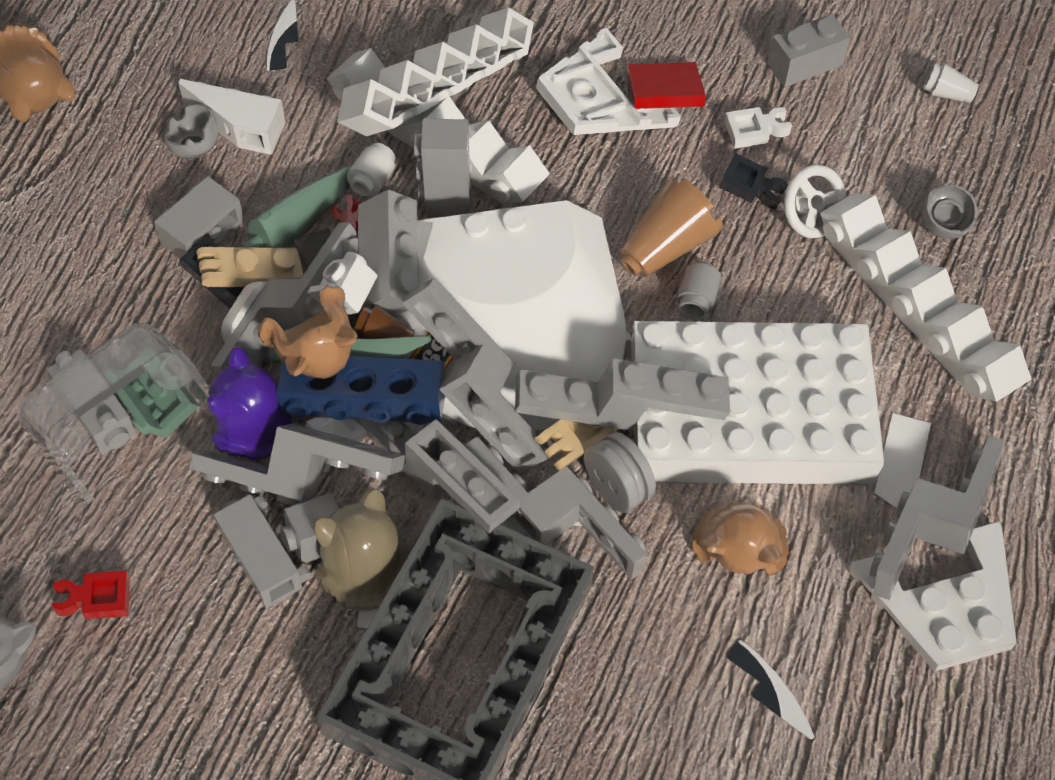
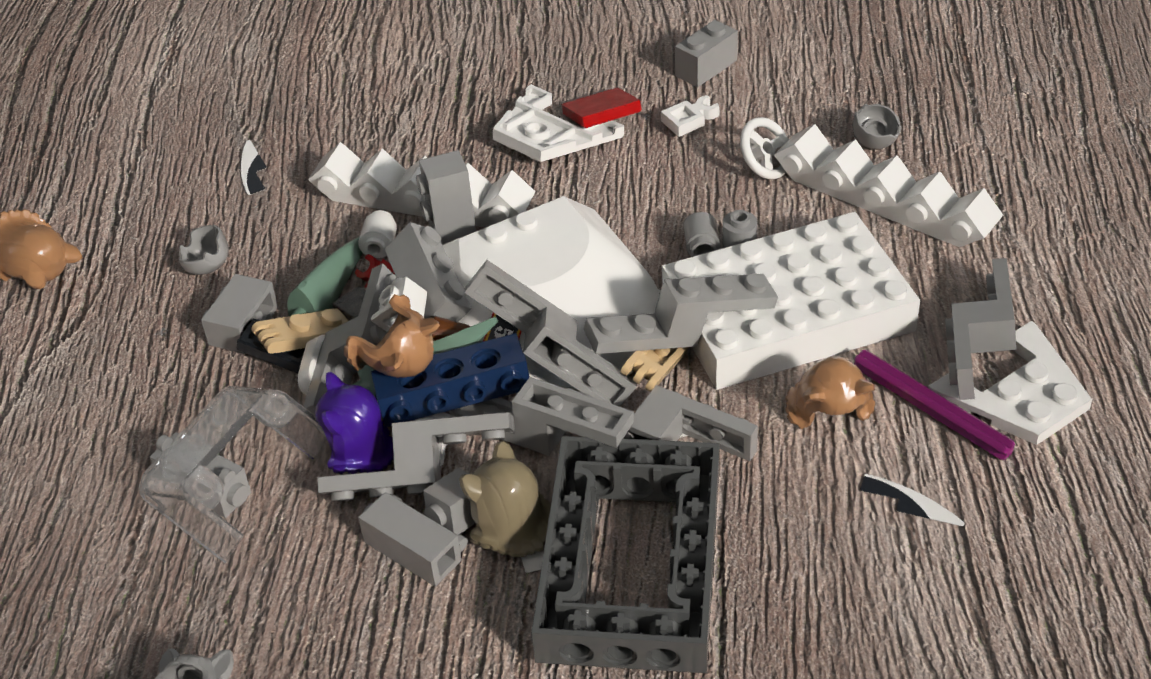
camera: 15 degrees left, 15 degrees down
red plate [52,570,130,619] -> none
sand green bracket [105,348,199,438] -> none
white slope [178,79,286,155] -> none
white brick [337,7,534,136] -> none
light grey head [584,432,656,513] -> none
medium nougat cone [620,175,723,277] -> none
black plate [719,153,788,209] -> none
white sticker [874,413,931,508] -> none
white cone [923,63,979,103] -> none
none -> light grey brick [722,210,757,248]
none -> magenta axle [854,350,1015,460]

